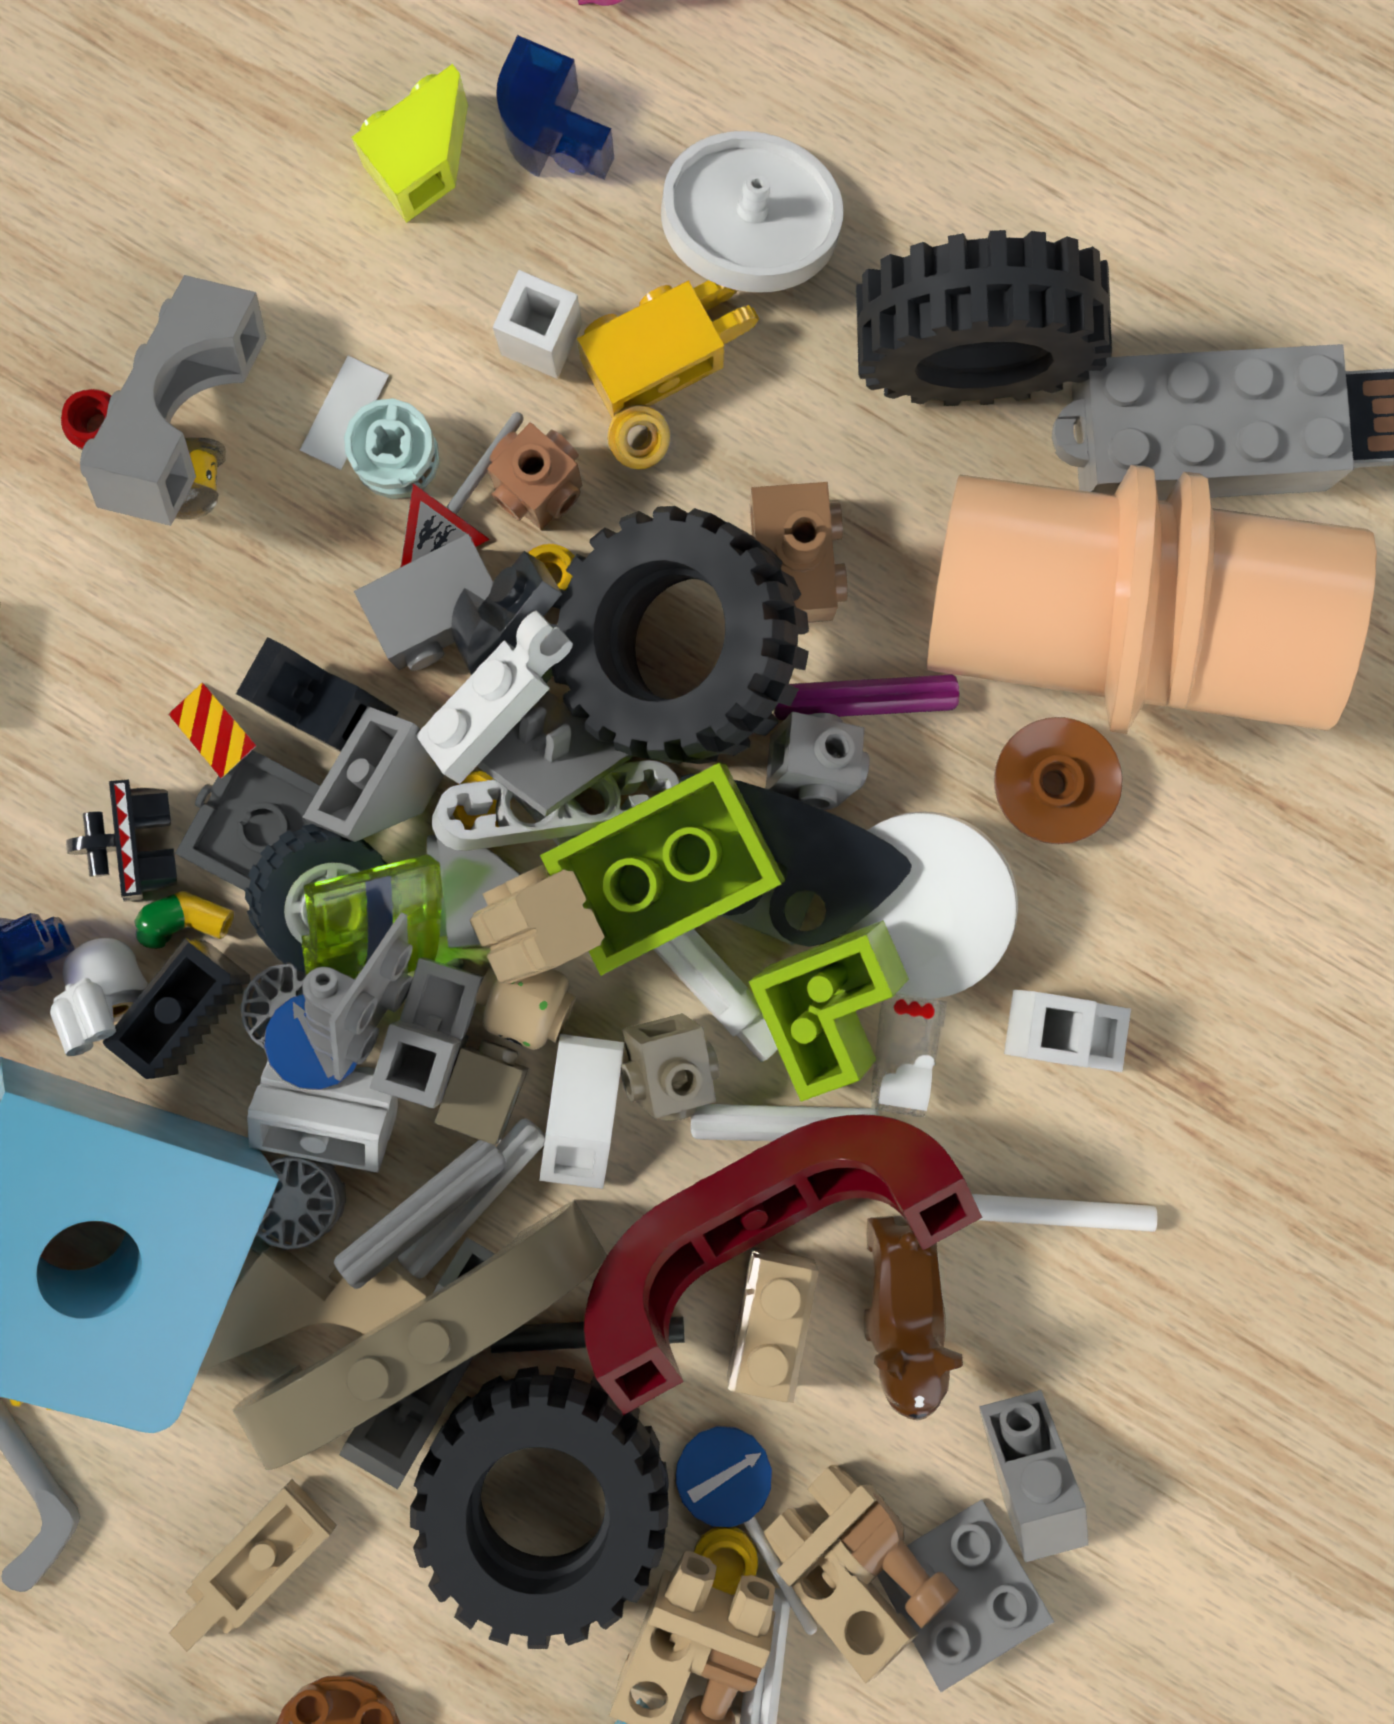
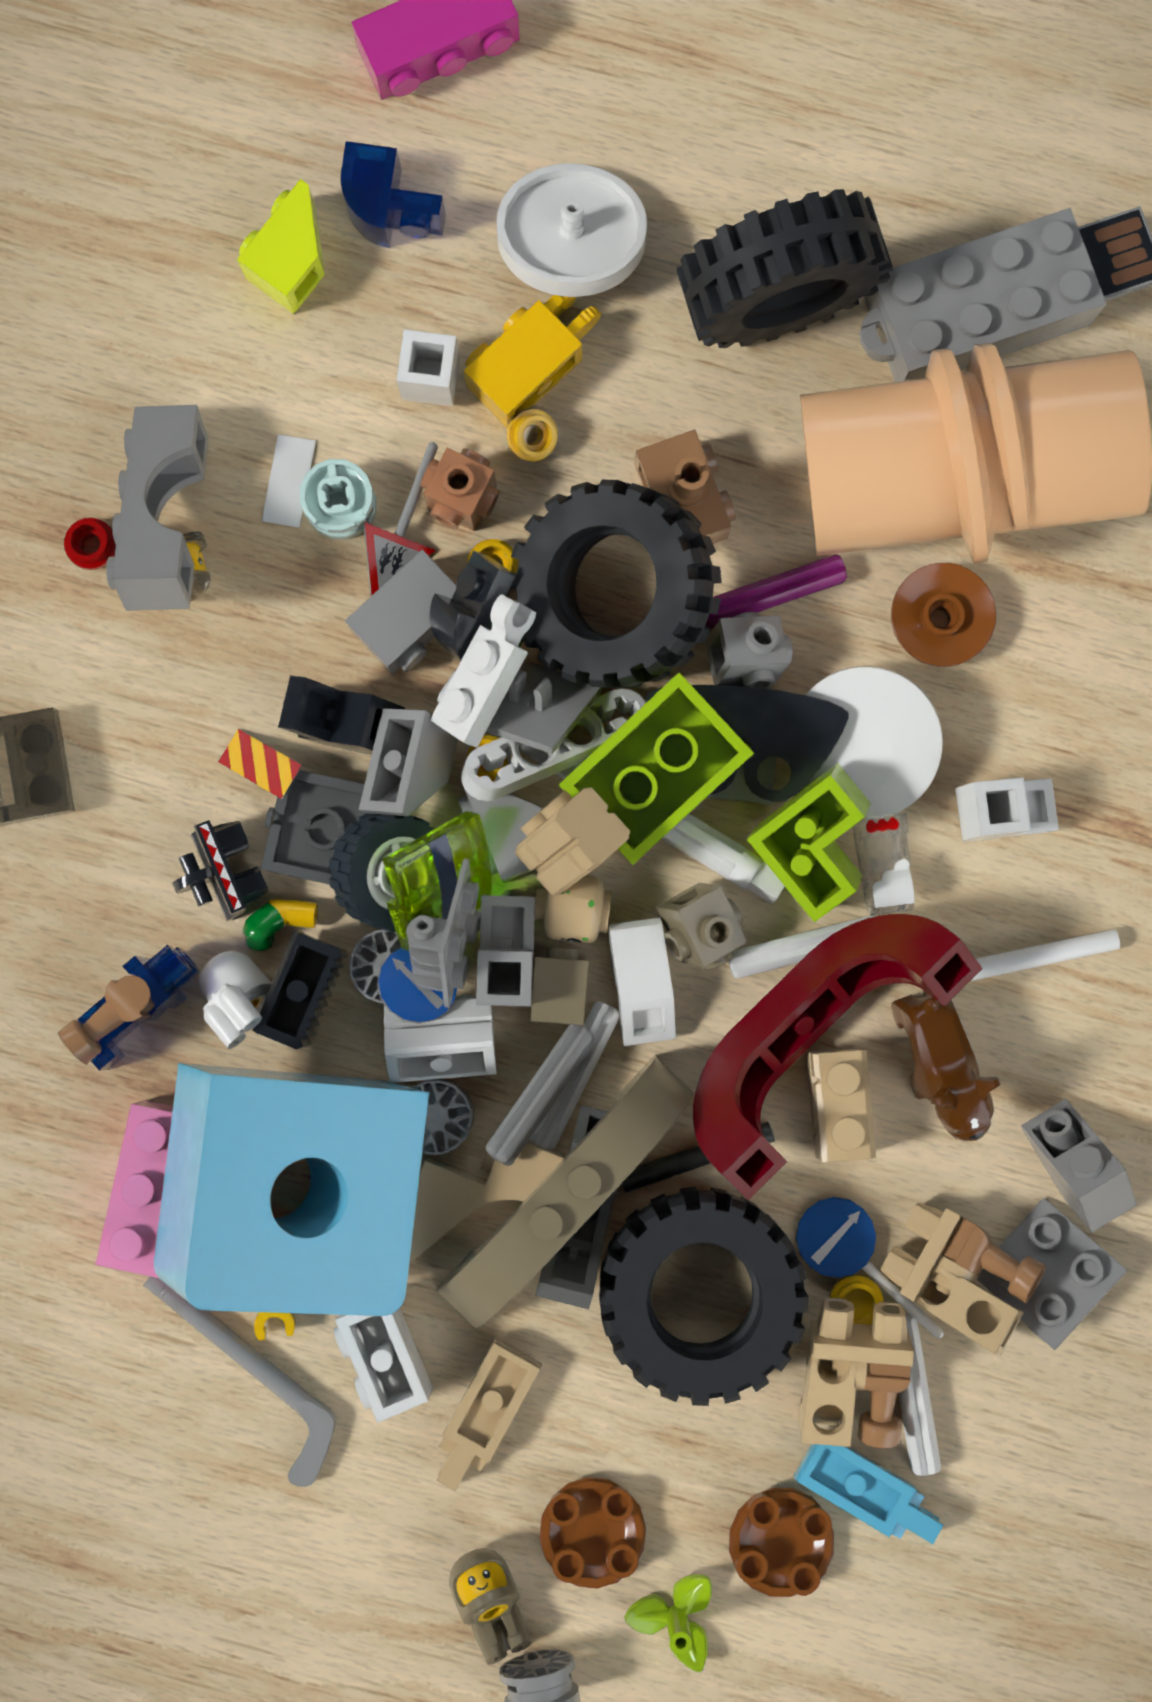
camera: 15 degrees left, 0 degrees up
none -> white brick [334,1308,433,1423]

